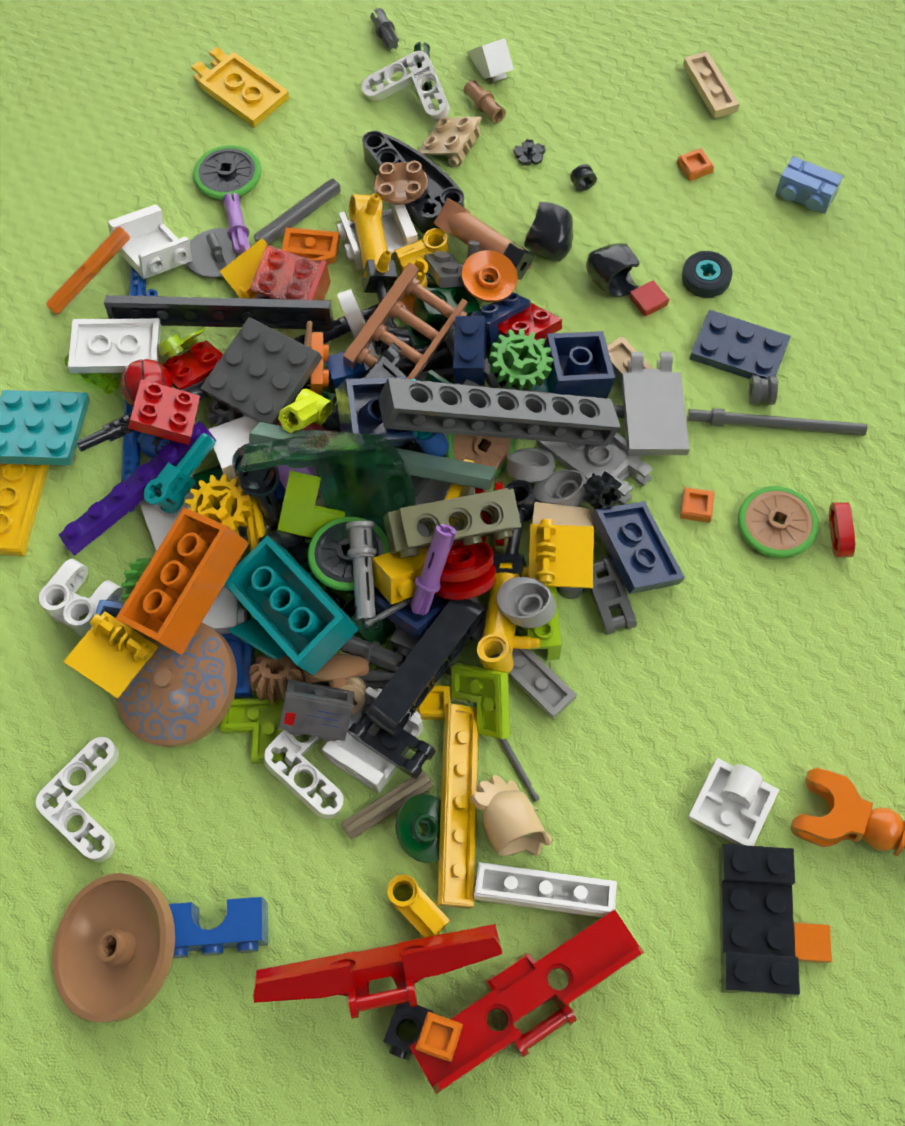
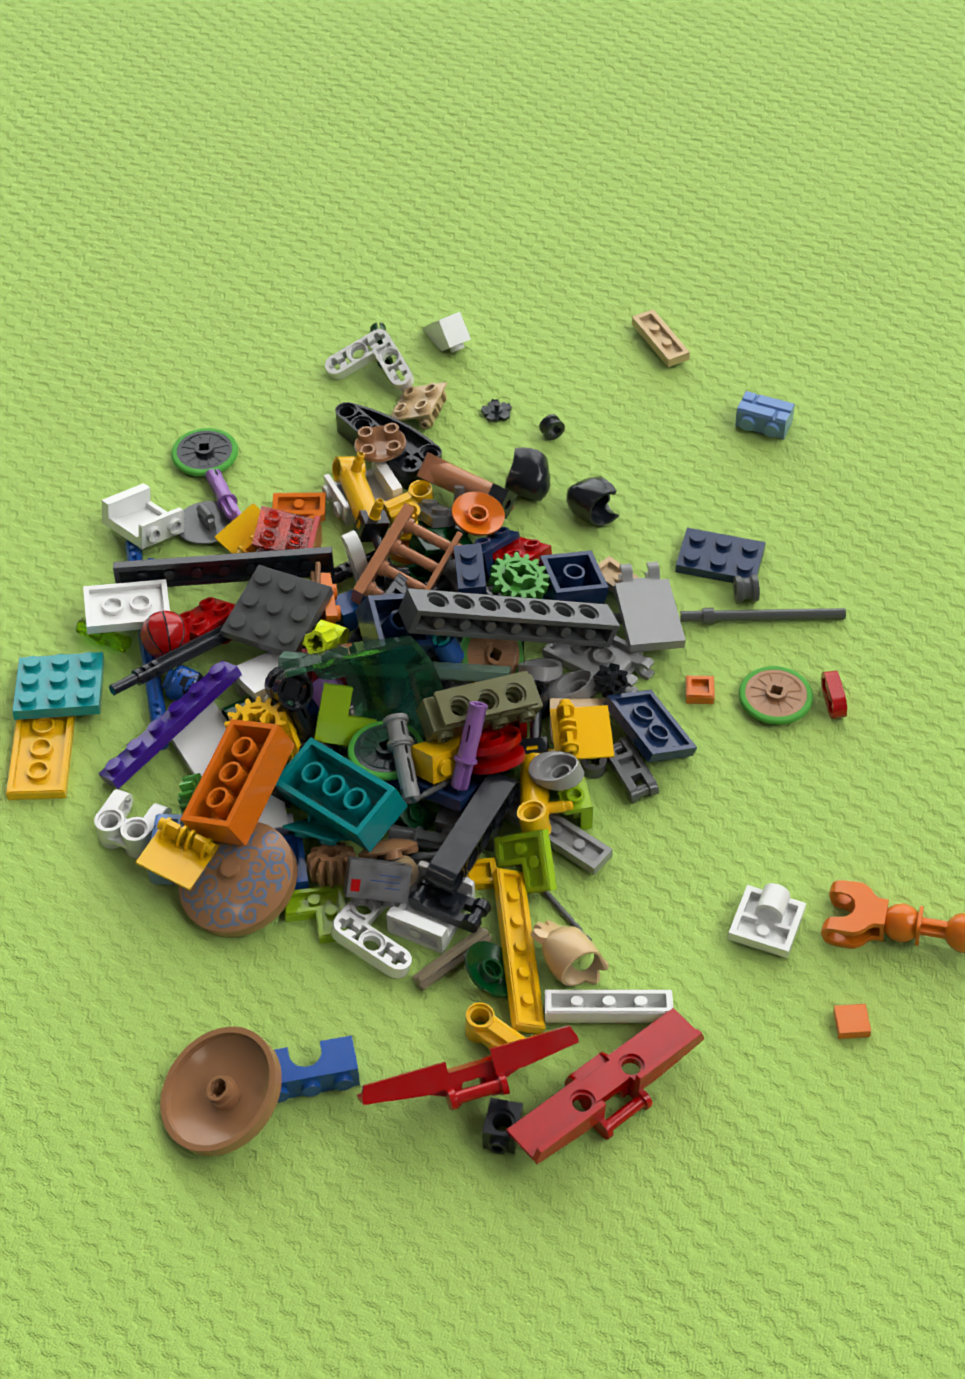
camera: 10 degrees left, 15 degrees down
white beam [36,737,119,862] -> none
orange axle [46,227,131,314] -> none
plate [128,379,200,445] -> none
teal connector [144,433,215,514] -> none
lime plate [157,327,206,358] -> none
yellow tile [191,47,289,128] -> none
dark grey gear [207,399,243,426] -> none
dark grey axle [254,178,341,245] -> none
dark grey axle [370,8,399,50] -> none
orange tile [415,1012,463,1063] -> none
medium nougat pin [464,80,506,123] -> none
tile [629,280,669,317] -> none
orange tile [677,148,714,181] -> none
black bush [682,251,733,298] -> none
black piece [719,844,800,998] -> none

